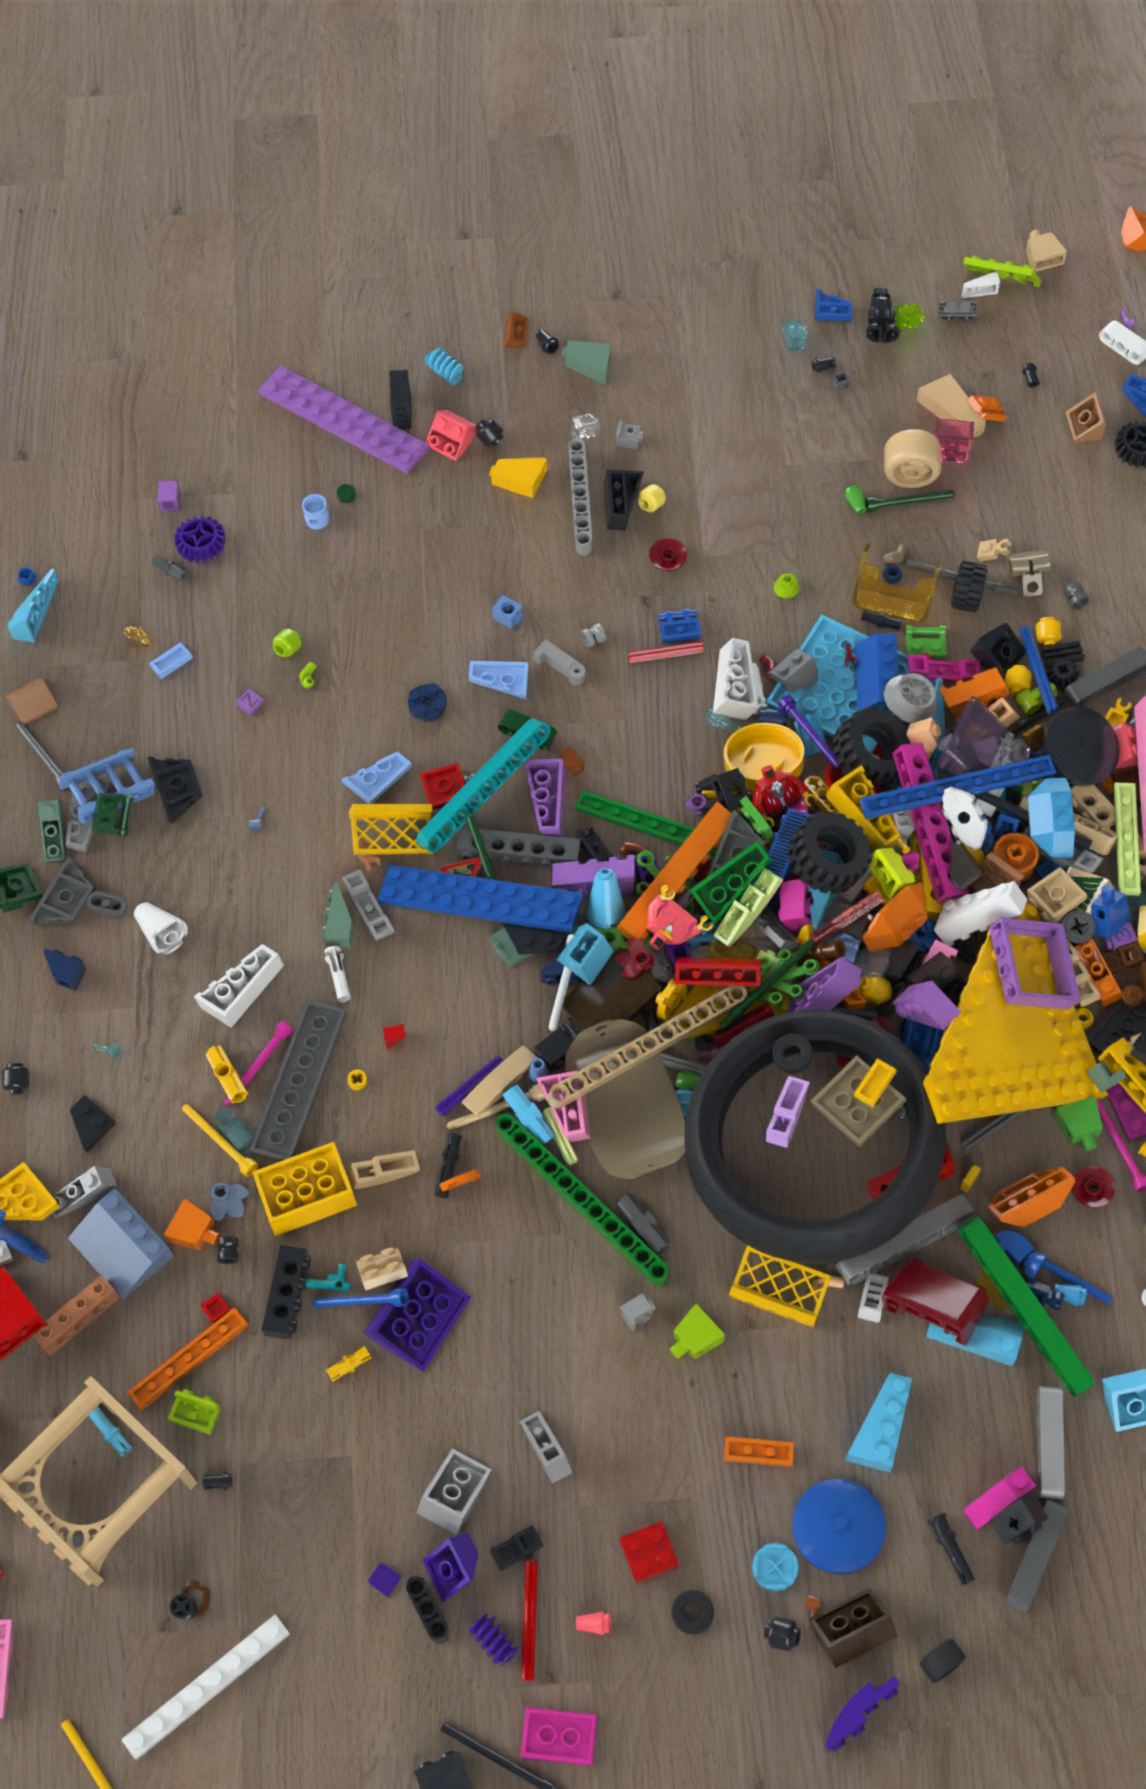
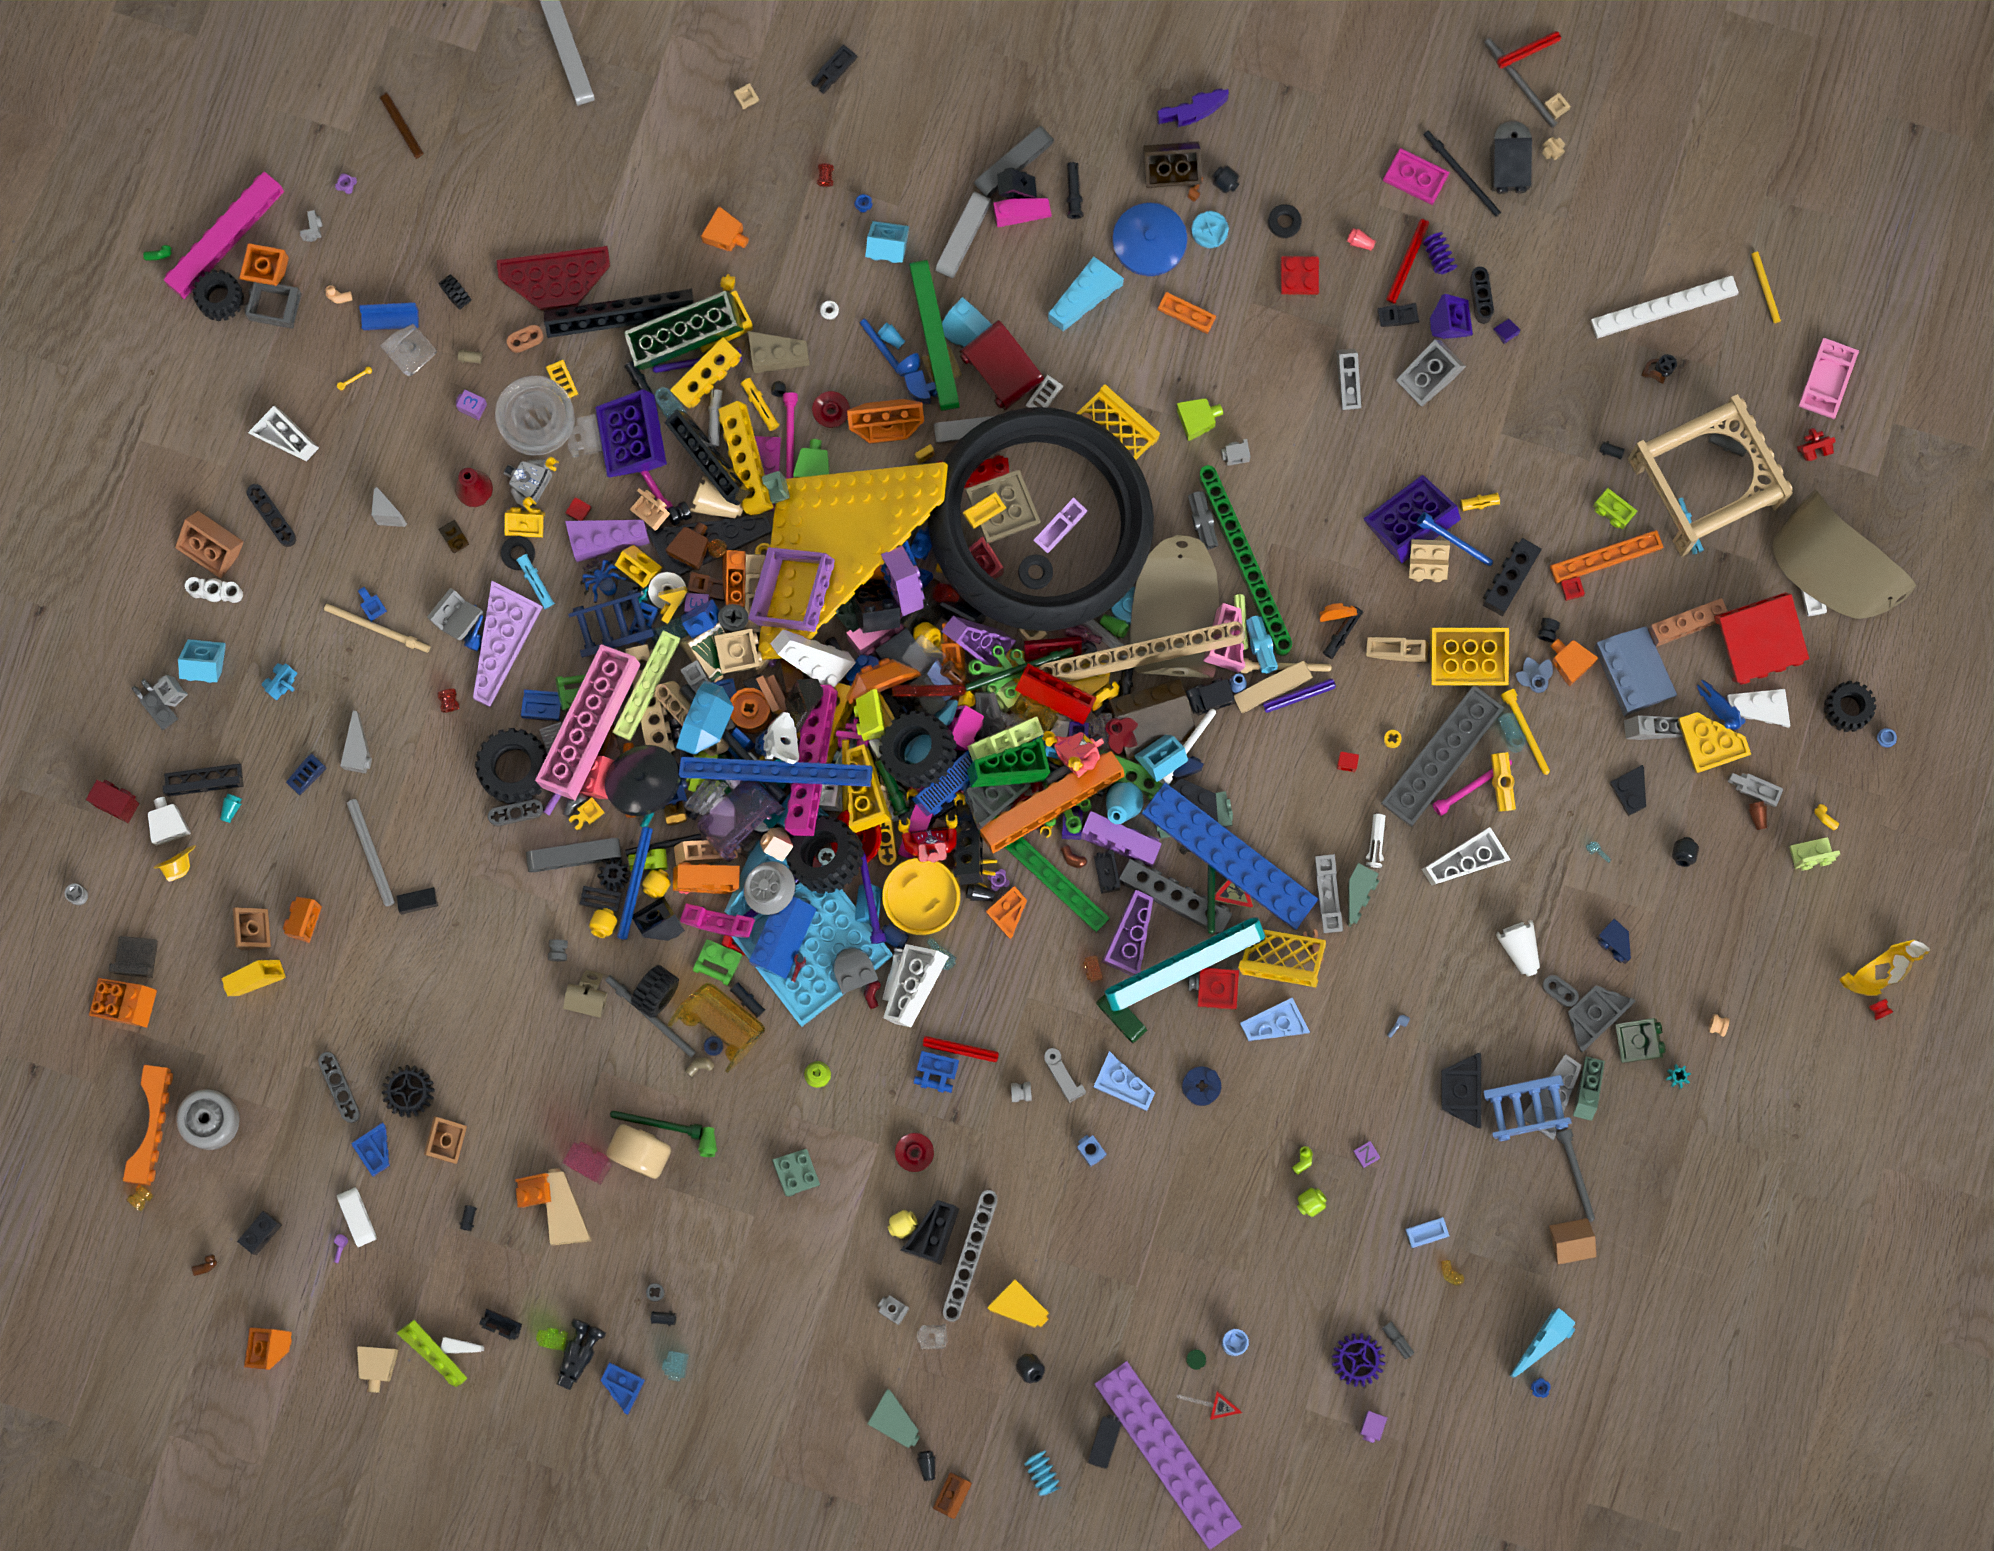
camera: 160 degrees left, 15 degrees up
dark green plate [92,793,134,836] -> none
teal hose [306,1264,351,1292] -> none
coral slope [426,410,477,461] -> none
bright green plate [740,796,774,844] -> none
black tyre [919,1639,966,1683] -> none
tan plate [977,539,1012,562] -> none
dark blue plate [1027,1279,1065,1310] -> none
none -> sand green hinge [772,1148,820,1197]
none -> orange wing [985,886,1027,939]
none -> piece [1177,1391,1242,1420]

